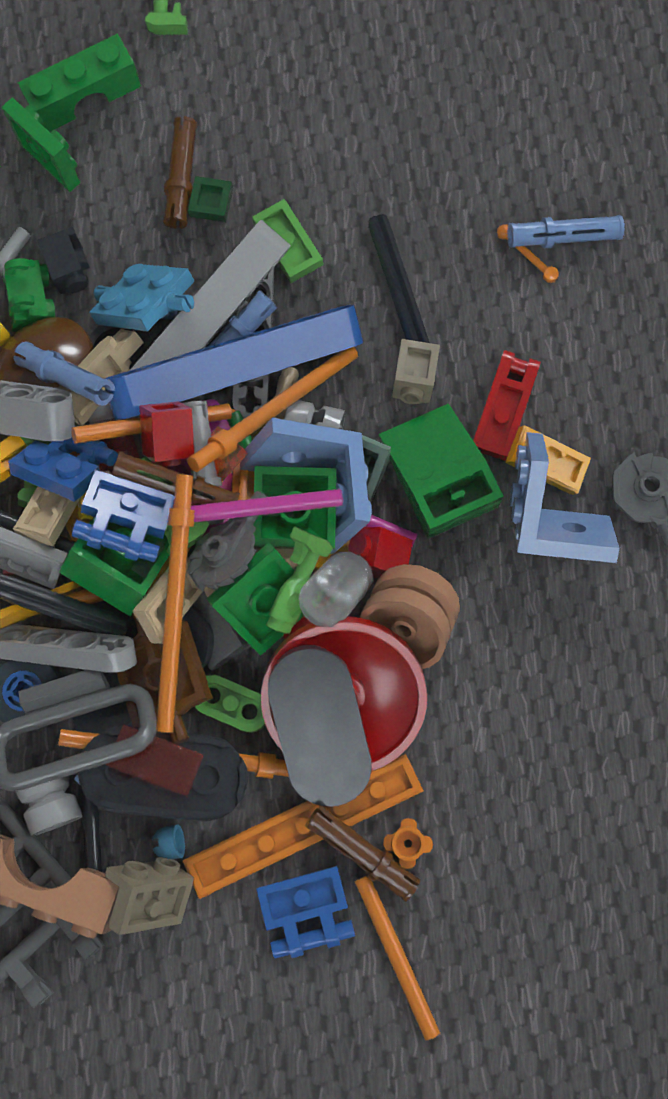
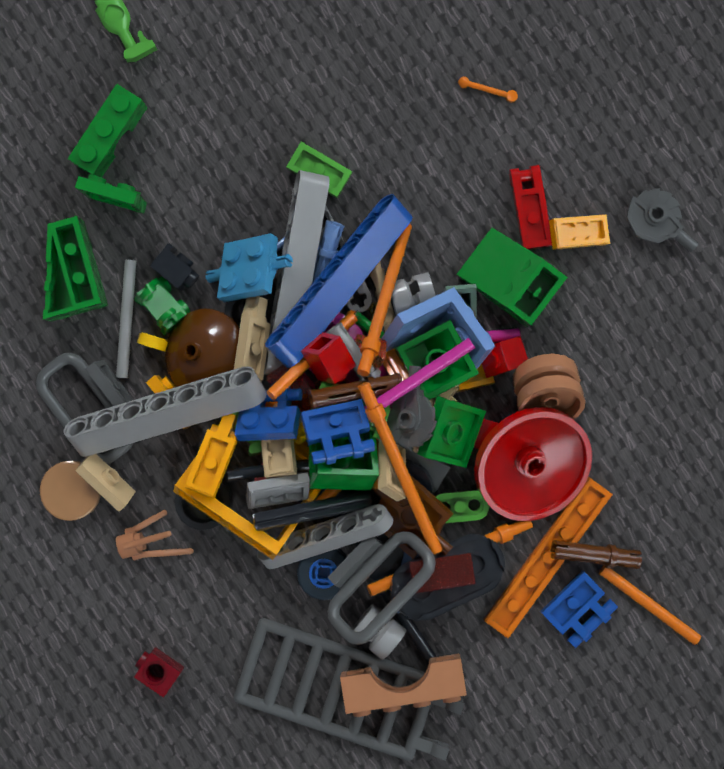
camera: 30 degrees left, 10 degrees up
medium blue pin [14,342,115,406] -> none
dark tan bracket [105,857,194,935] -> none
dark azure hinge [152,824,185,859] -> none
reddish brown pin [163,116,197,229] -> none
dark green plate [188,176,233,222] -> none
bright green piece [266,527,333,634] -> none
tile [268,645,372,807] -> none
clear piece [299,552,373,627] -> none
black axle [368,214,430,343] -> none
orange plate [383,818,433,869] -> none
dark tan bracket [392,339,440,404] -> none
medium blue pin [507,215,625,248] -> none
medium blue bracket [510,432,619,563] -> none

